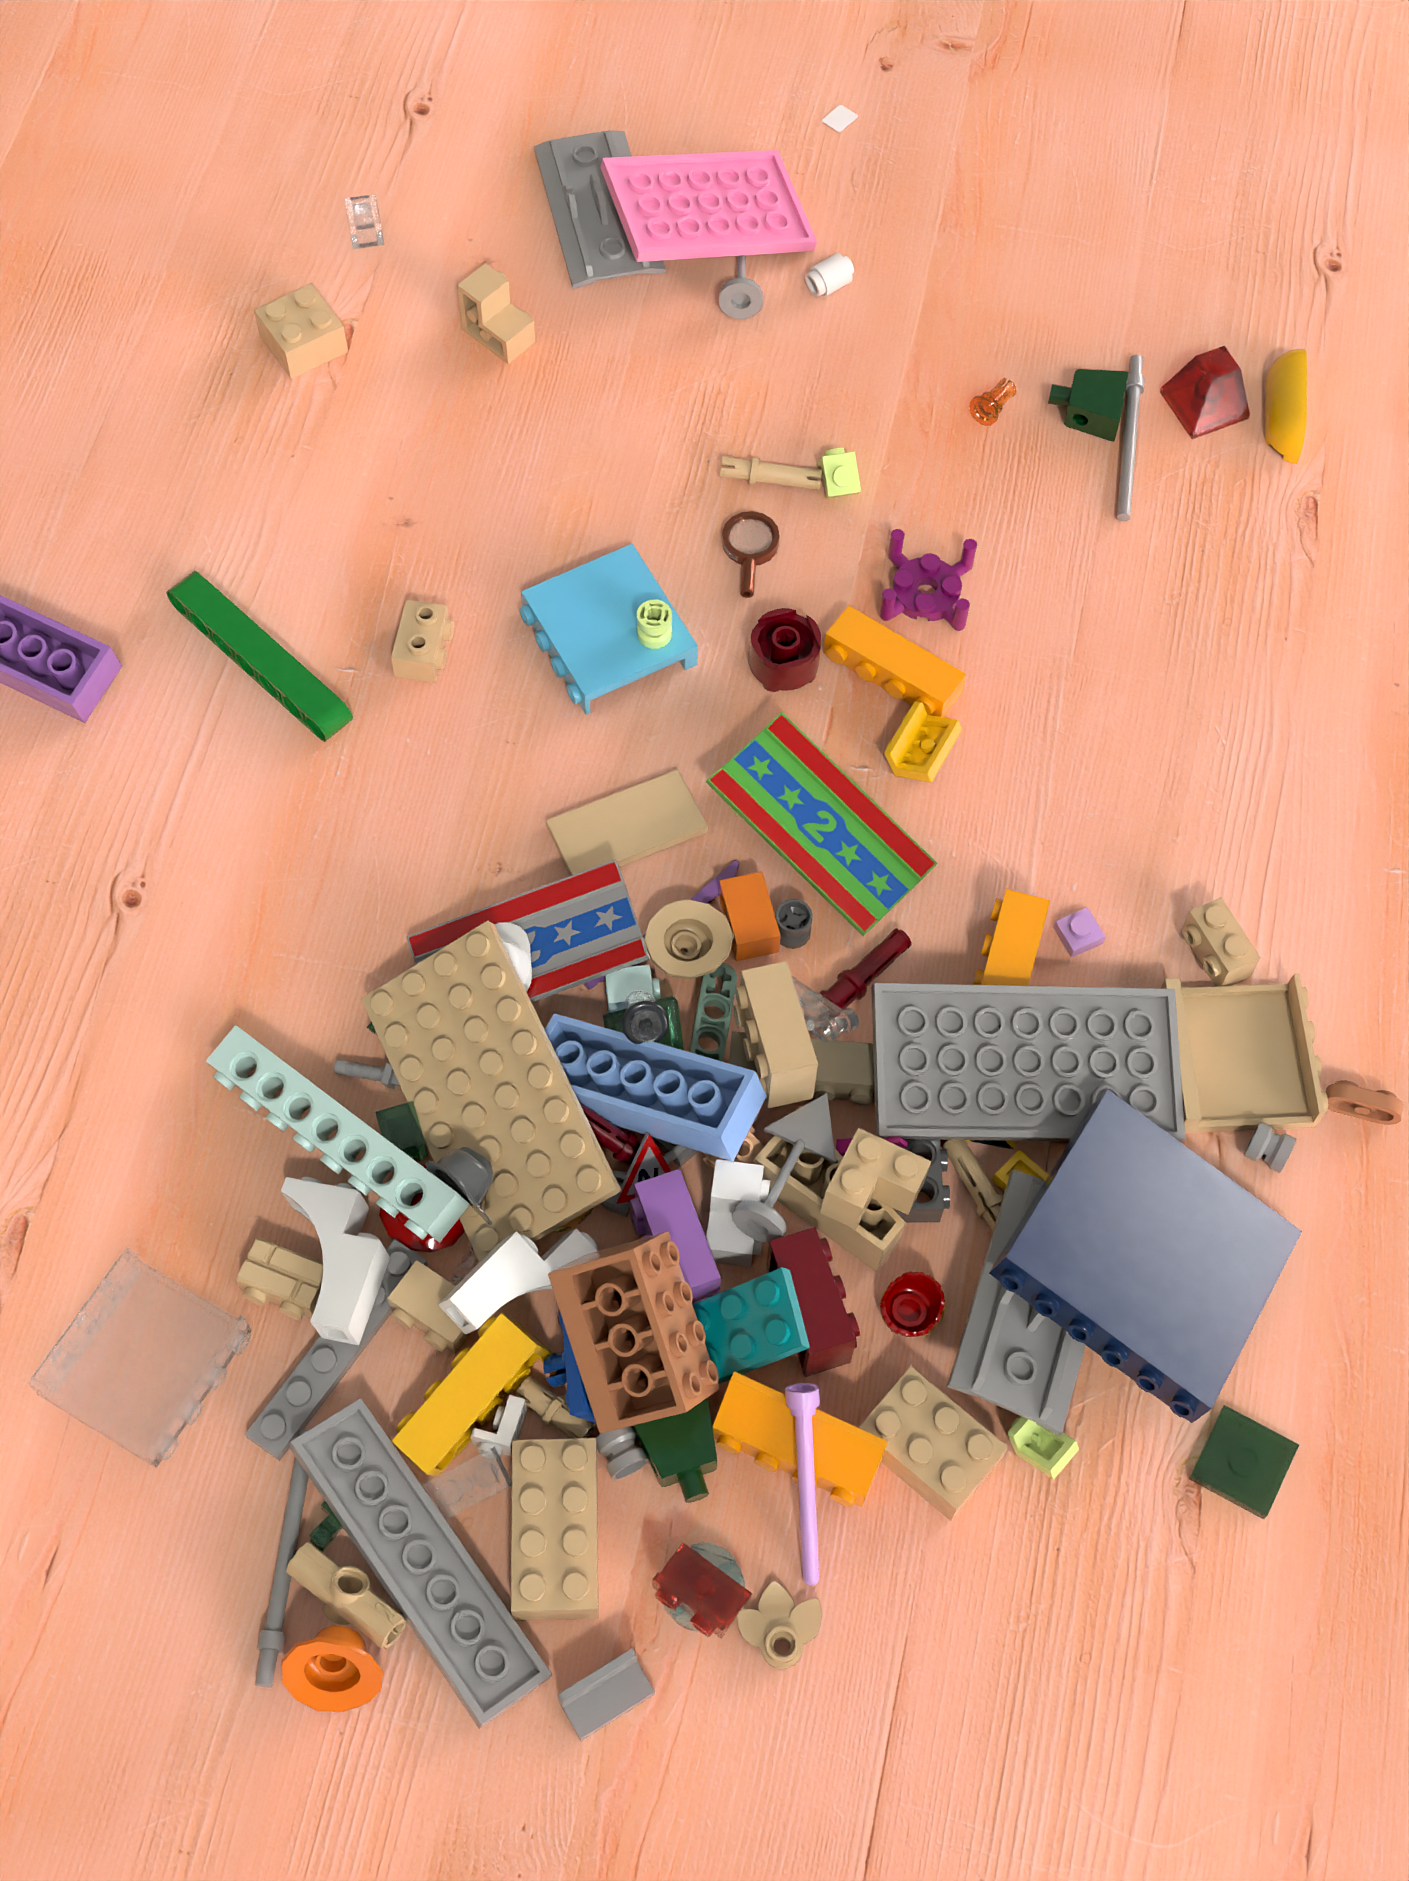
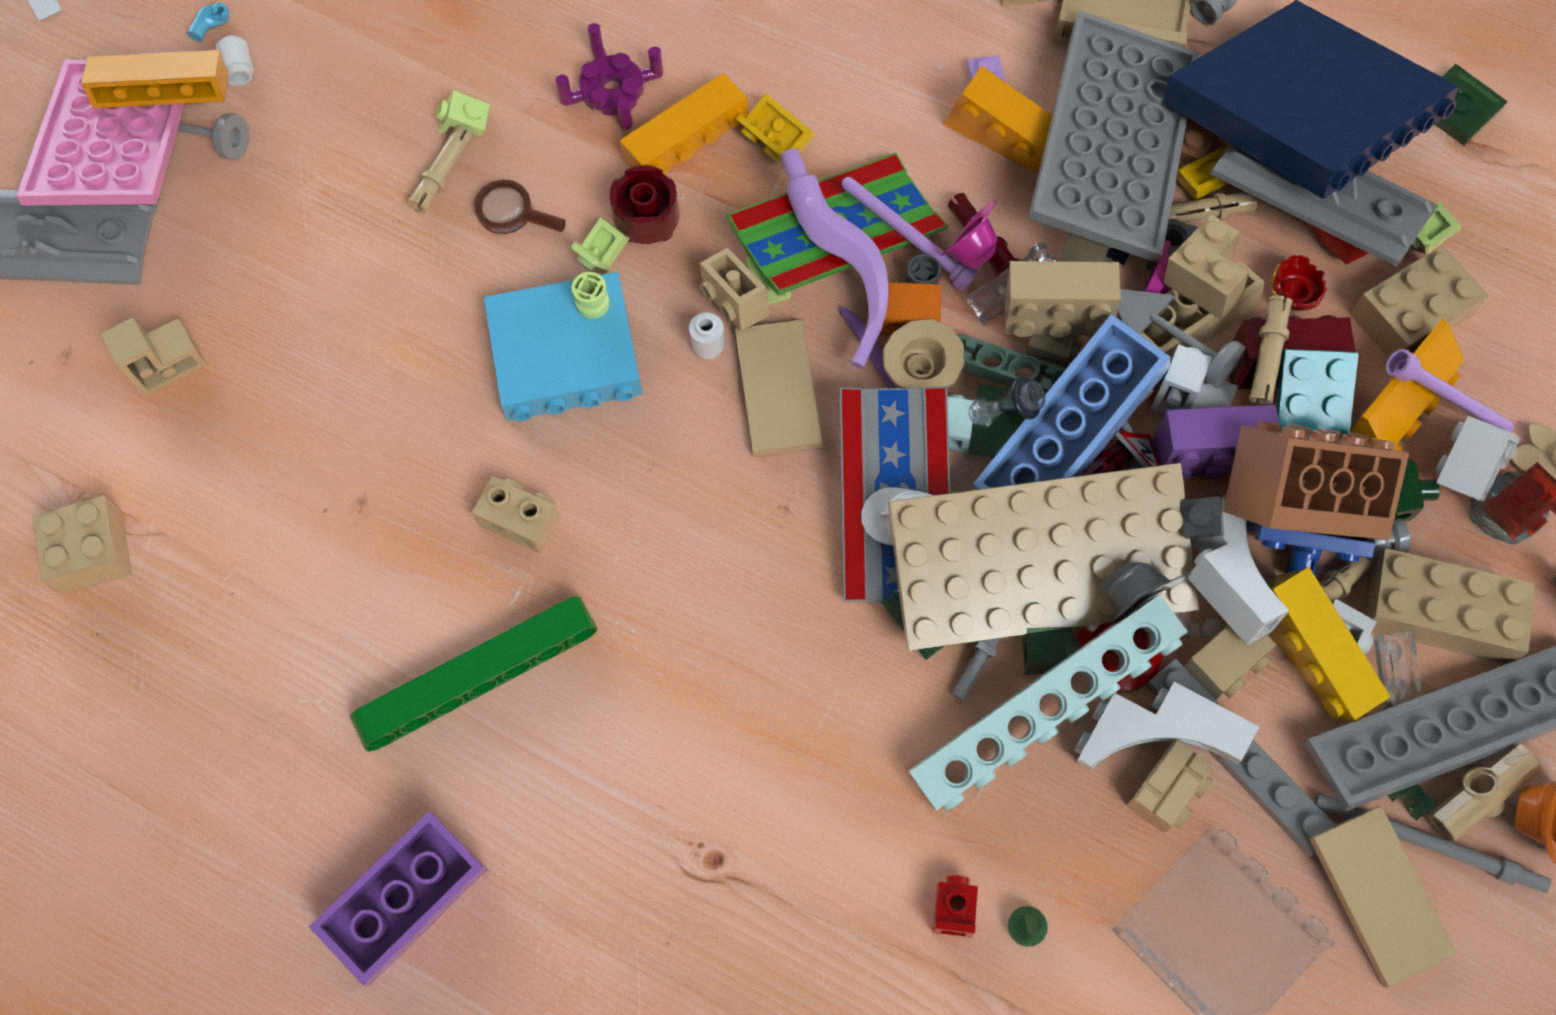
camera: 70 degrees left, 5 degrees up
none -> light orange brick [81,50,229,109]
none -> medium azure arm [187,3,229,42]
none -> yellowish green bracket [570,217,630,271]
none -> white brick [689,313,725,359]
none -> tan brick [700,248,769,331]
none -> lavender animal [780,149,889,369]
none -> lavender piece [842,177,978,292]
none -> red brick [932,875,978,938]
none -> dark pink piece [941,199,997,270]
none -> clear green plate [1007,906,1048,947]
none -> dark grey plate [1182,496,1224,539]
none -> tan pin [1249,296,1293,405]
none -> tan tile [1309,806,1457,987]
none -> white brick [1435,416,1521,501]

